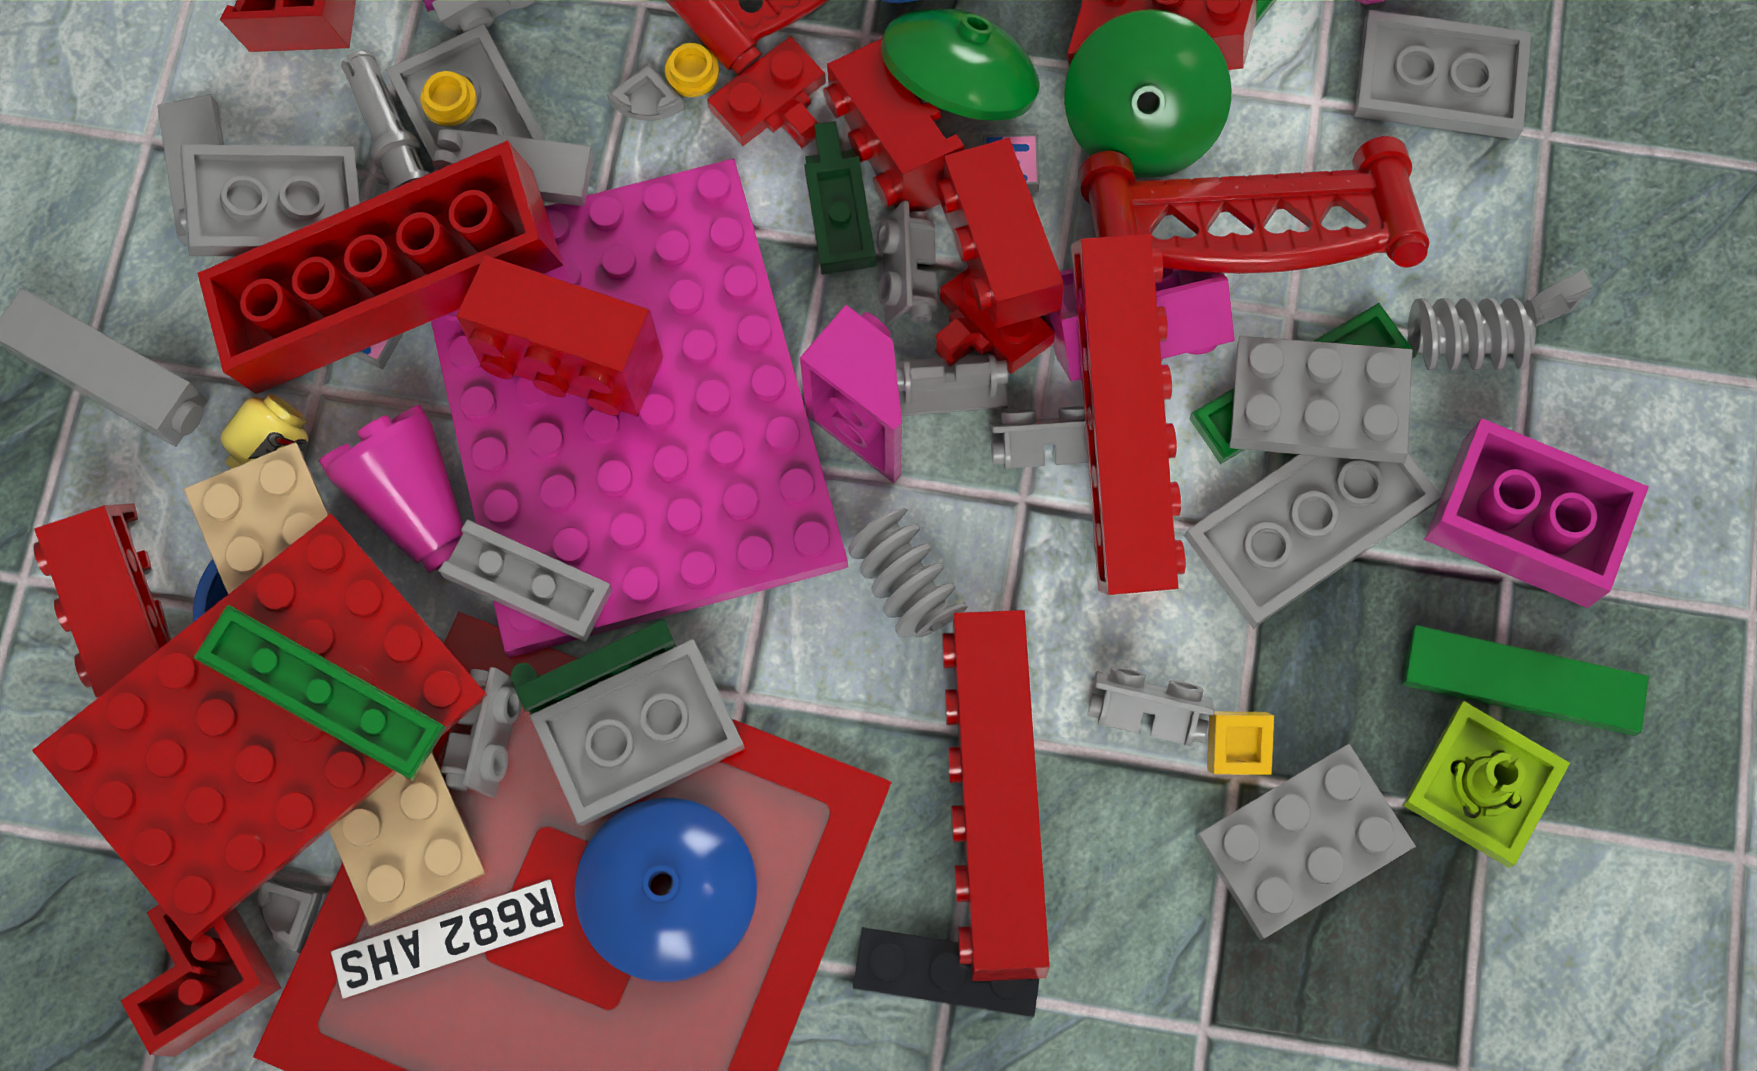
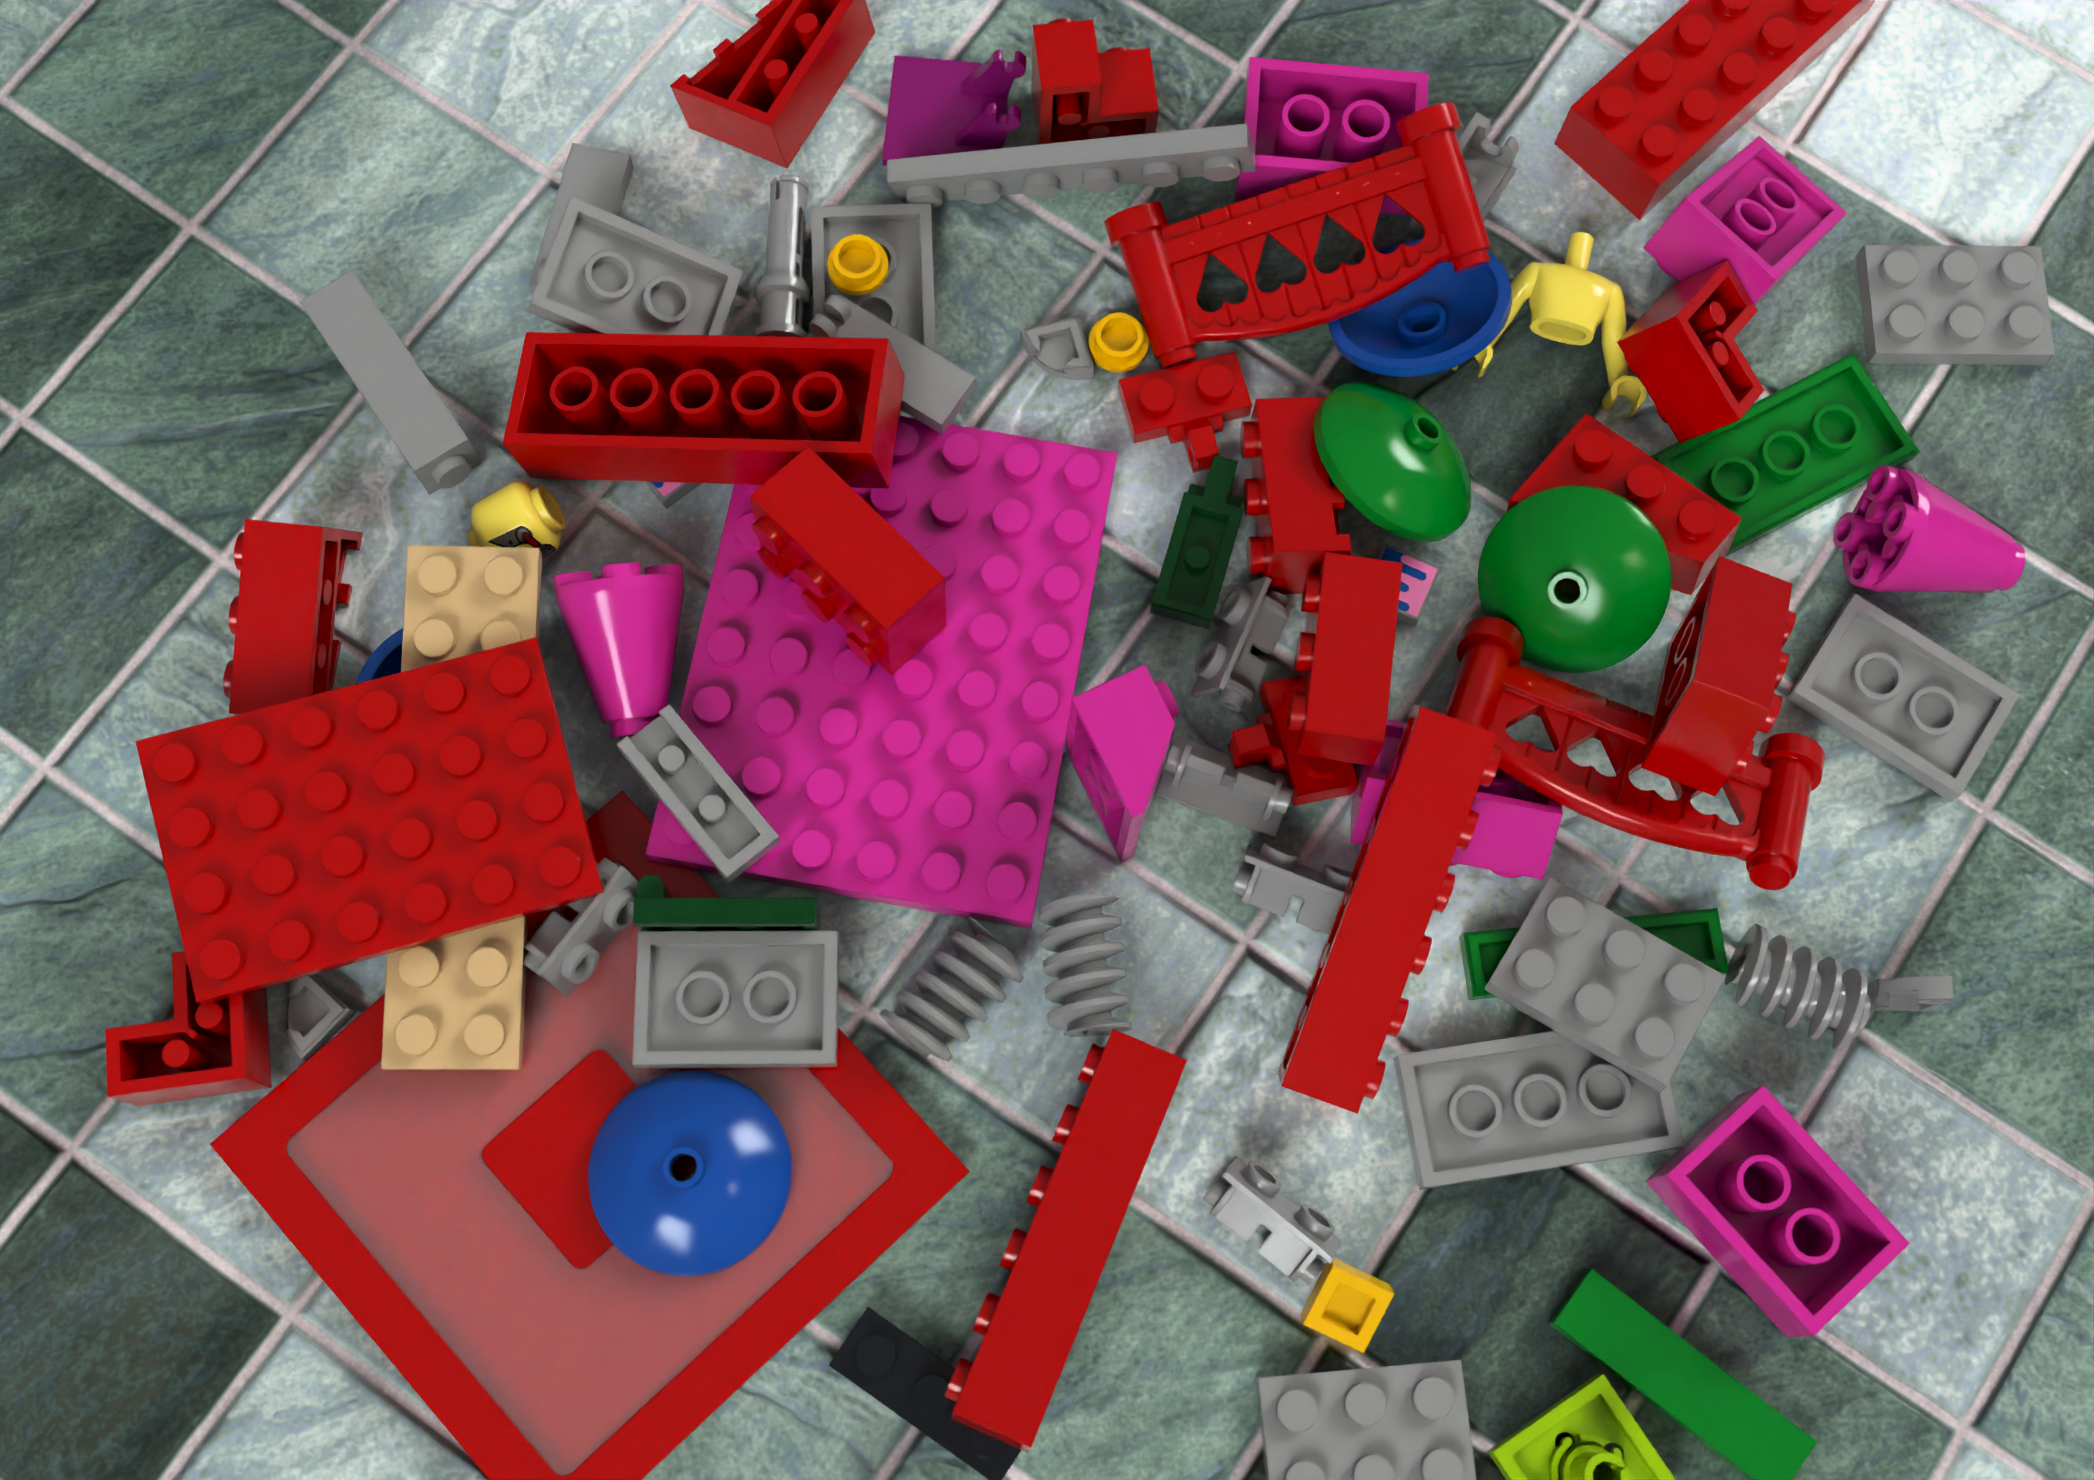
camera: 20 degrees right, 0 degrees up
green tile [194,605,446,782] -> none
white sticker [331,879,564,999] -> none
none -> light grey piece [879,916,1024,1062]
none -> red brick [1641,556,1796,797]

